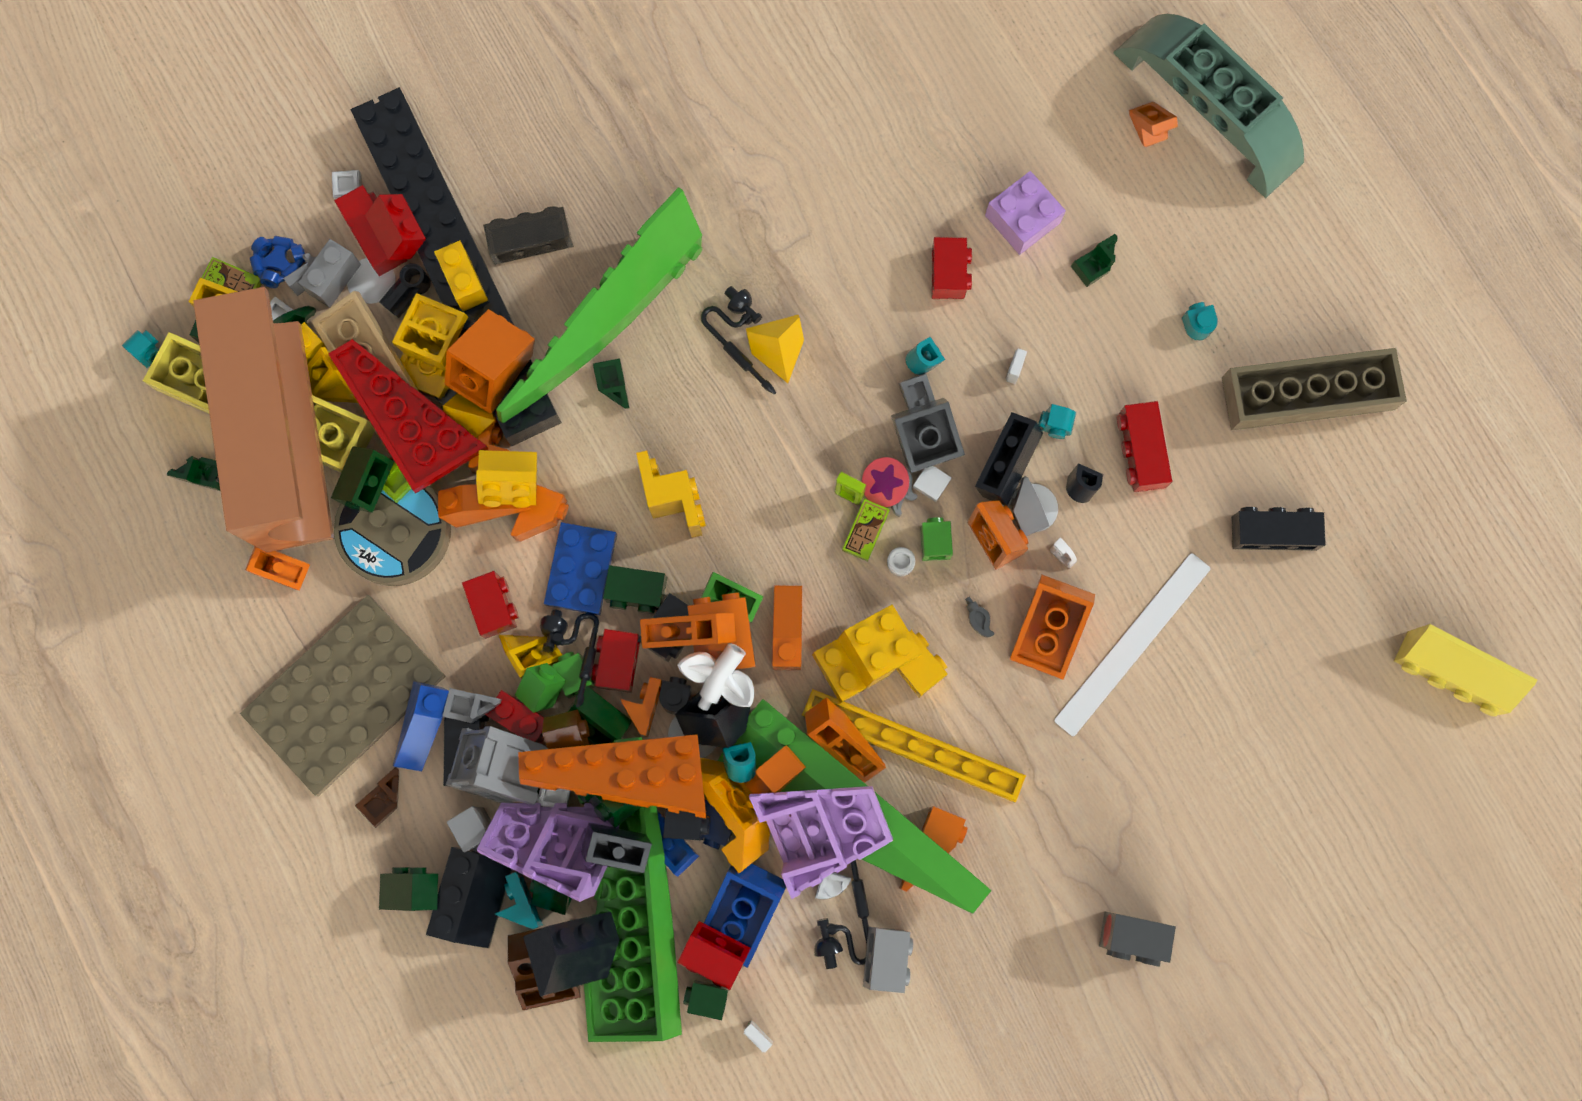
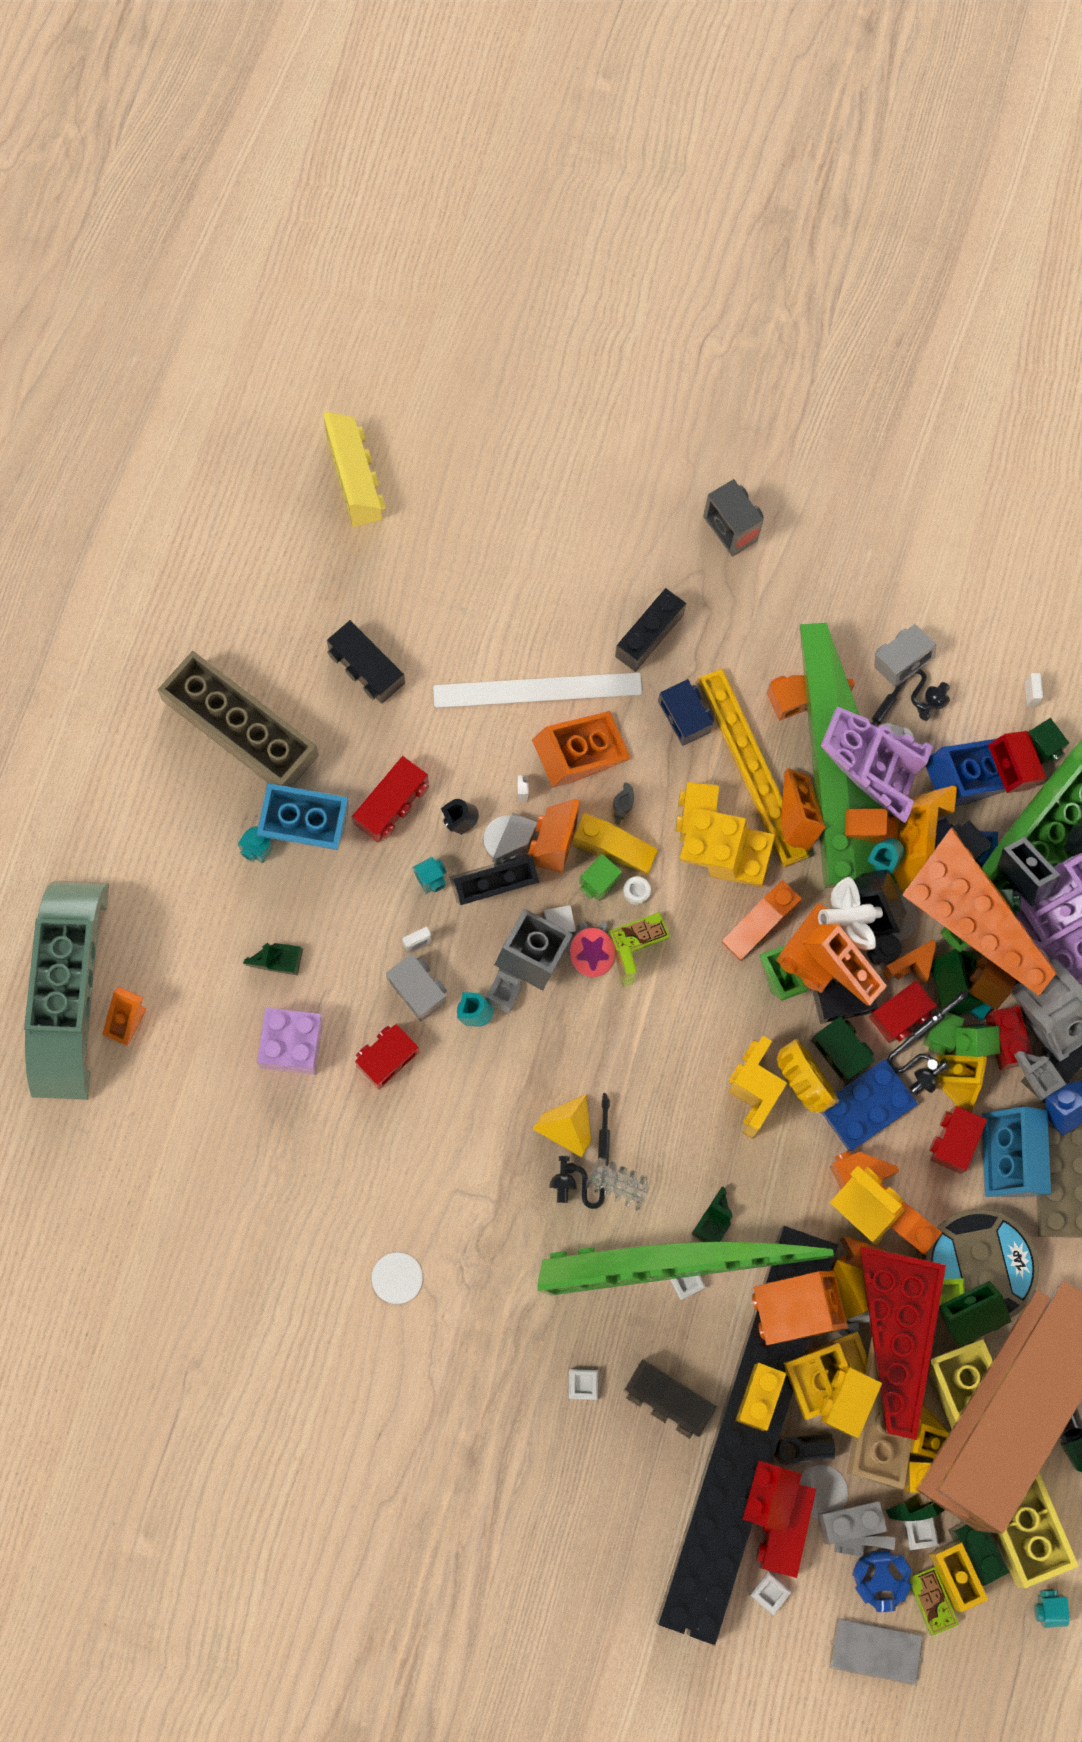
camera: 140 degrees left, 5 degrees down
none -> dark azure slope [256,783,349,850]
none -> white sticker [372,1252,423,1304]
none -> light grey brick [386,954,447,1022]
none -> white tile [568,1369,598,1400]
none -> yellow slope [573,813,658,875]
none -> clear piece [586,1157,649,1211]
none -> black brick [615,588,686,672]
none -> dark blue brick [658,679,714,746]
none -> yellow gear [776,1039,839,1113]
none -> yellow brick [820,1366,882,1439]
none -> flat silver piece [829,1617,924,1686]
none -> dark azure slope [982,1107,1051,1197]

